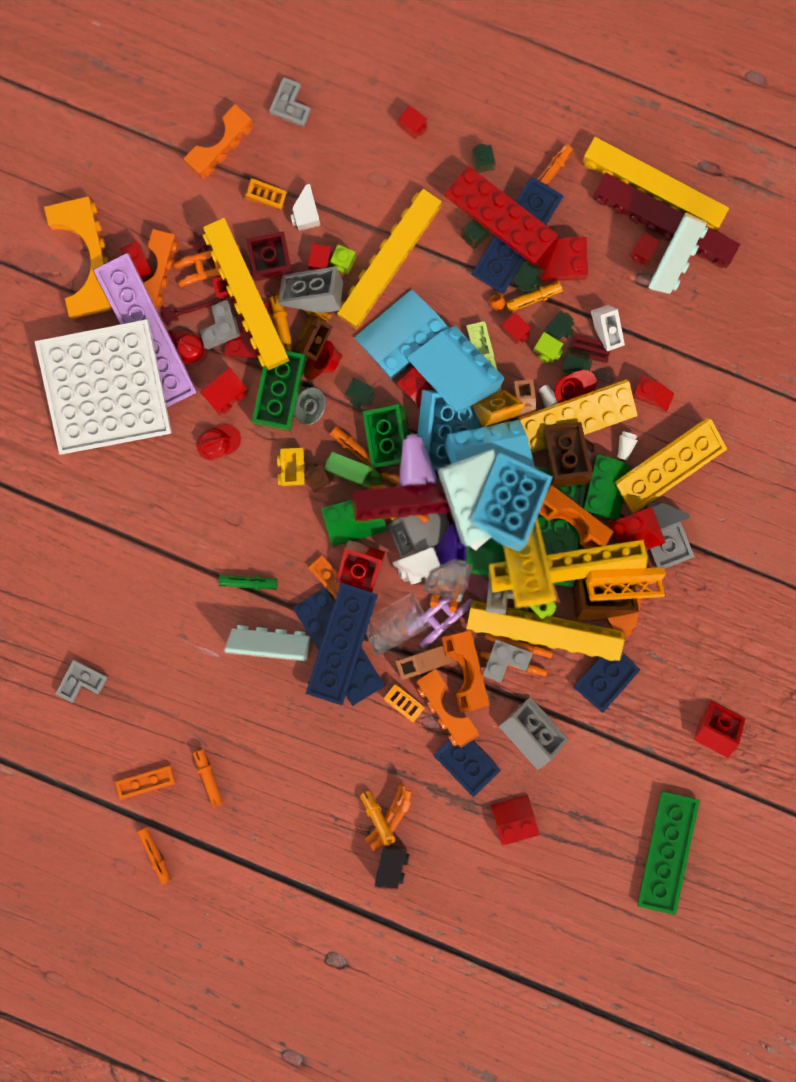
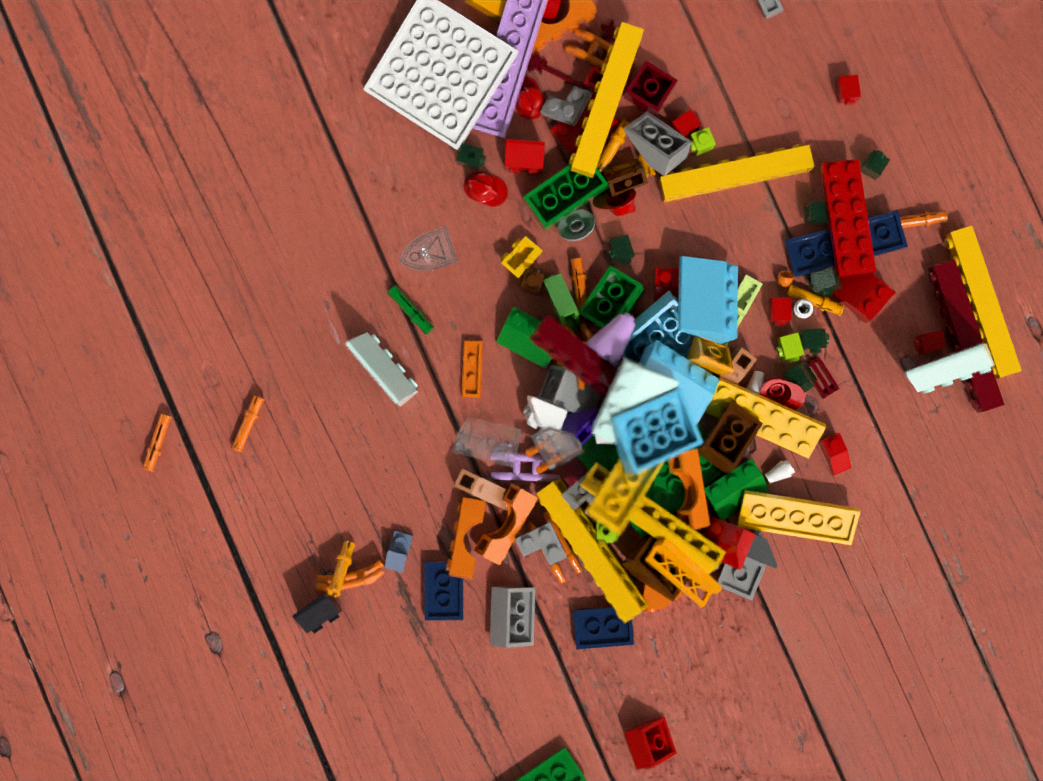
camera: 35 degrees right, 0 degrees up
light grey plate [56,660,108,703] -> none
orange tile [115,764,176,800] -> none
light orange slope [244,178,287,210] -> none
white slope [291,184,320,231] -> none
dark blue plate [293,588,385,706] -> none
dark blue plate [305,583,378,706] -> none
red slope [335,540,386,592] -> none
medium azure slope [354,289,449,381] -> none
light orange slope [383,683,425,722] -> none
red slope [490,795,540,846] -> none
white slope [591,305,625,351] -> none
none -> sand blue slope [384,531,413,573]
none -> clear shield [399,226,458,271]
none -> clear green brick [456,143,487,171]
none -> white cone [794,299,813,318]

